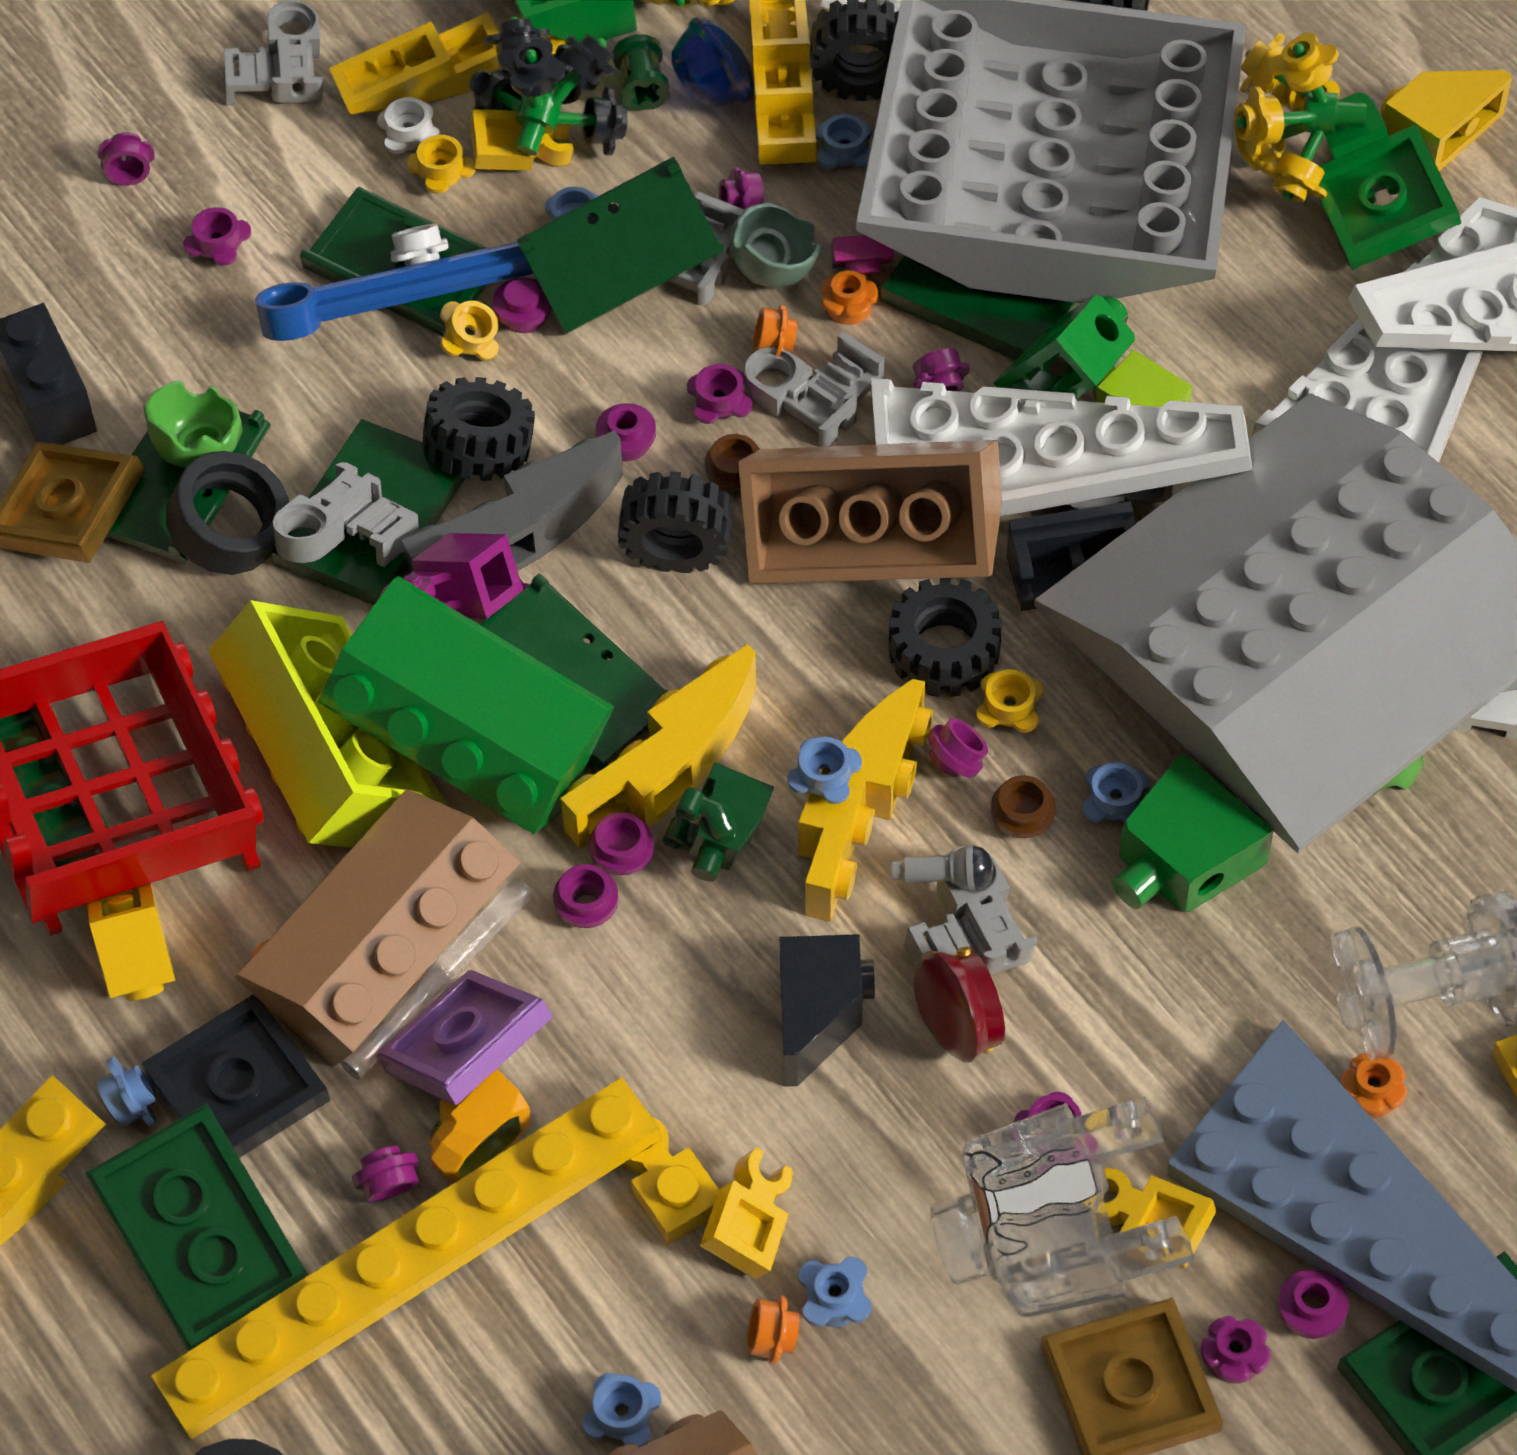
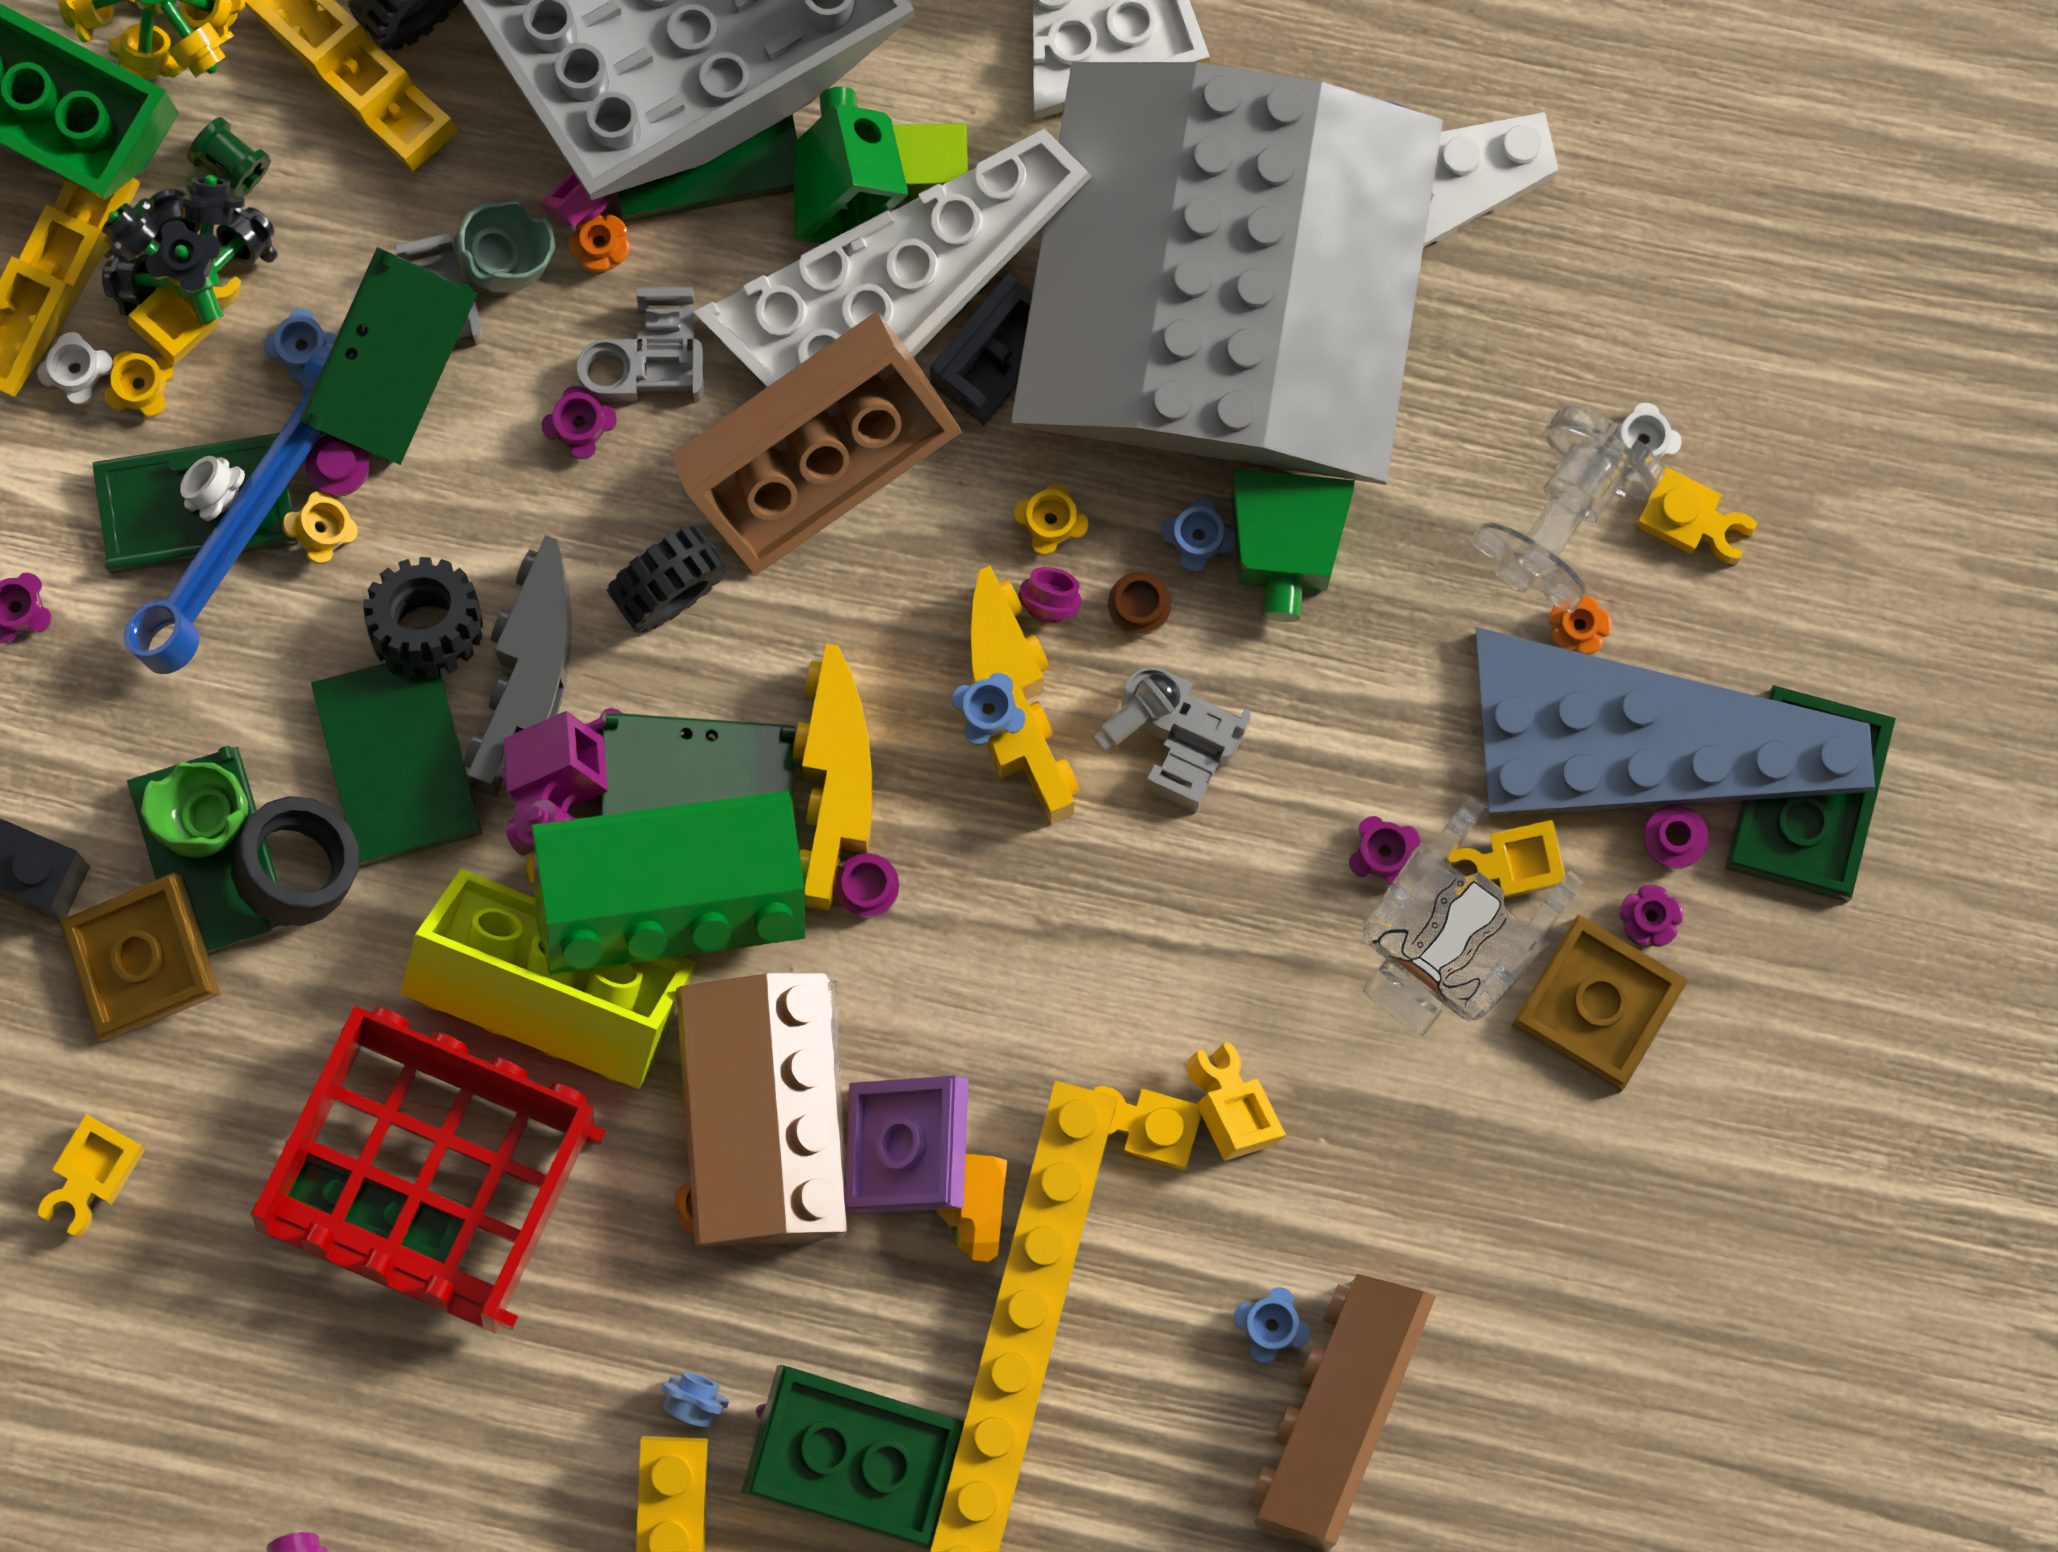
camera: 45 degrees left, 20 degrees up
yellow slope [87,883,175,1001] -> none
black plate [141,994,330,1158] -> none
light grey piece [273,462,419,567] -> none
magenta plate [352,1146,420,1203] -> none
magenta plate [553,864,619,928] -> none
magenta plate [596,403,656,461] -> none
dark green piece [662,762,774,882] -> none
clear blue helmet [671,17,754,108] -> none
reddish brown plate [705,434,760,492] -> none
magenta plate [718,167,764,211] -> none
orange plate [746,1295,799,1365] -> none
orange plate [753,305,797,356] -> none
black slope [779,934,875,1087] -> none
medium blue plate [799,1257,872,1327] -> none
medium blue plate [815,114,872,169] -> none
black tyre [888,578,1001,697] -> none
magenta plate [912,348,970,392] -> none
dark red piece [913,946,1005,1063] -> none

